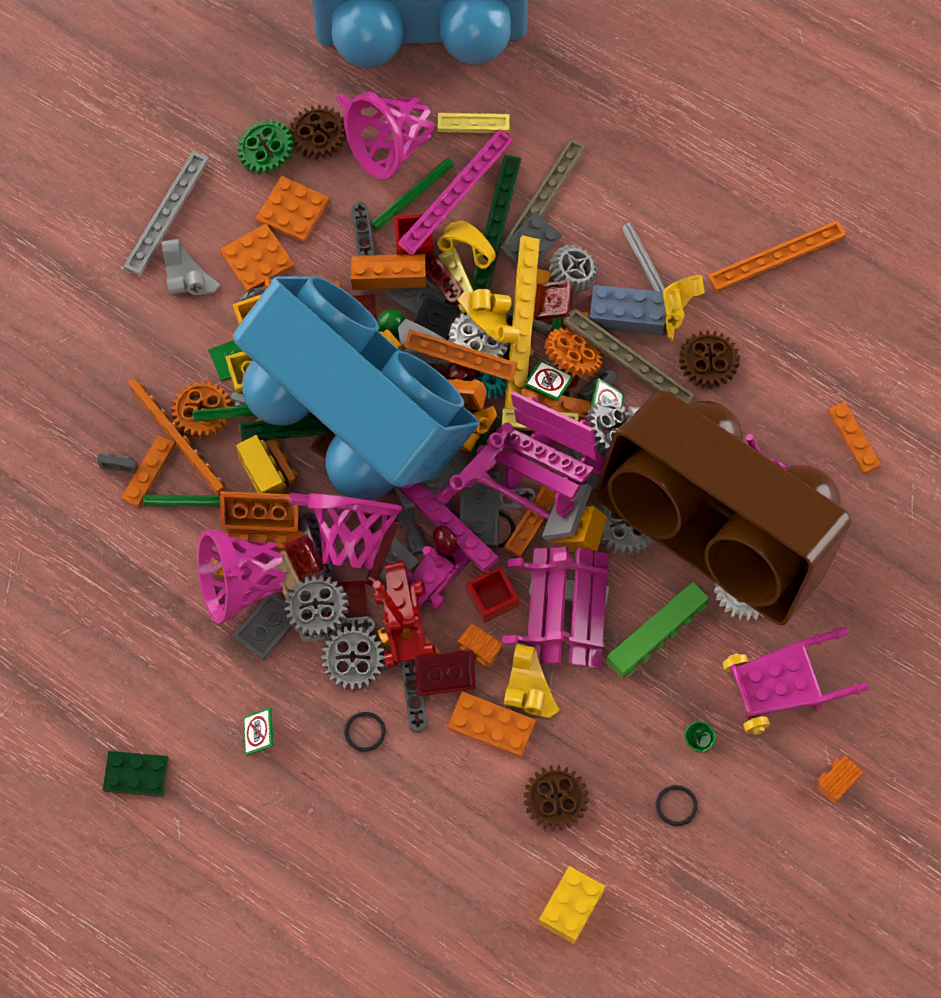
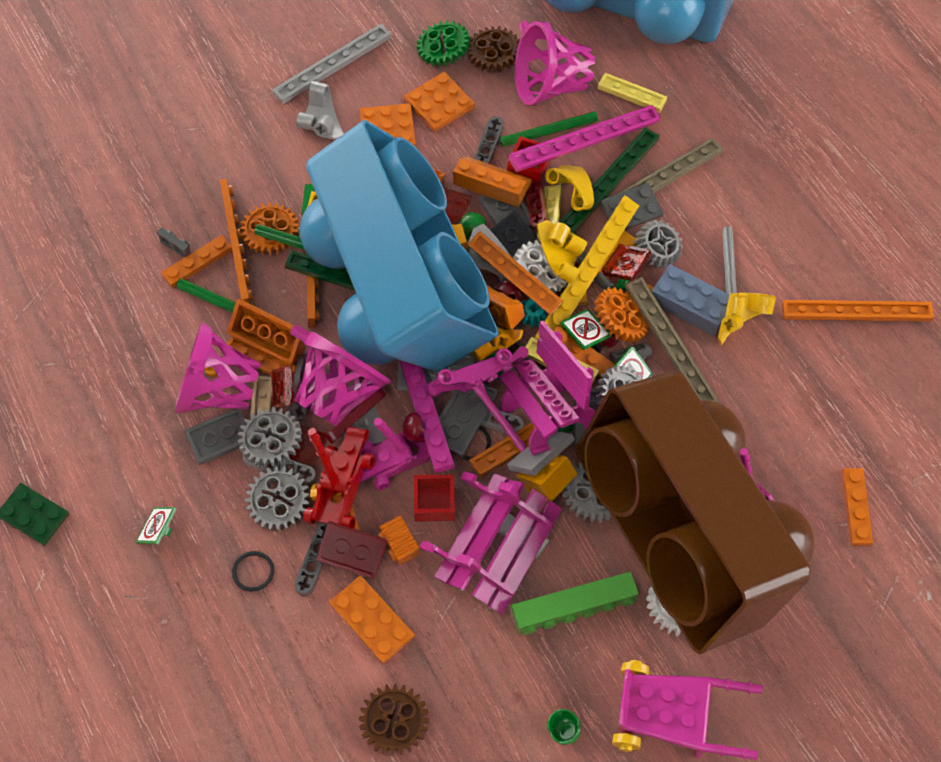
camera: 25 degrees right, 5 degrees down
yellow brick [236,435,286,494] -> none
dark grey piece [396,509,427,555] -> none
yellow panel [504,644,560,719] -> none
reddish brown gear [679,330,740,388] -> none

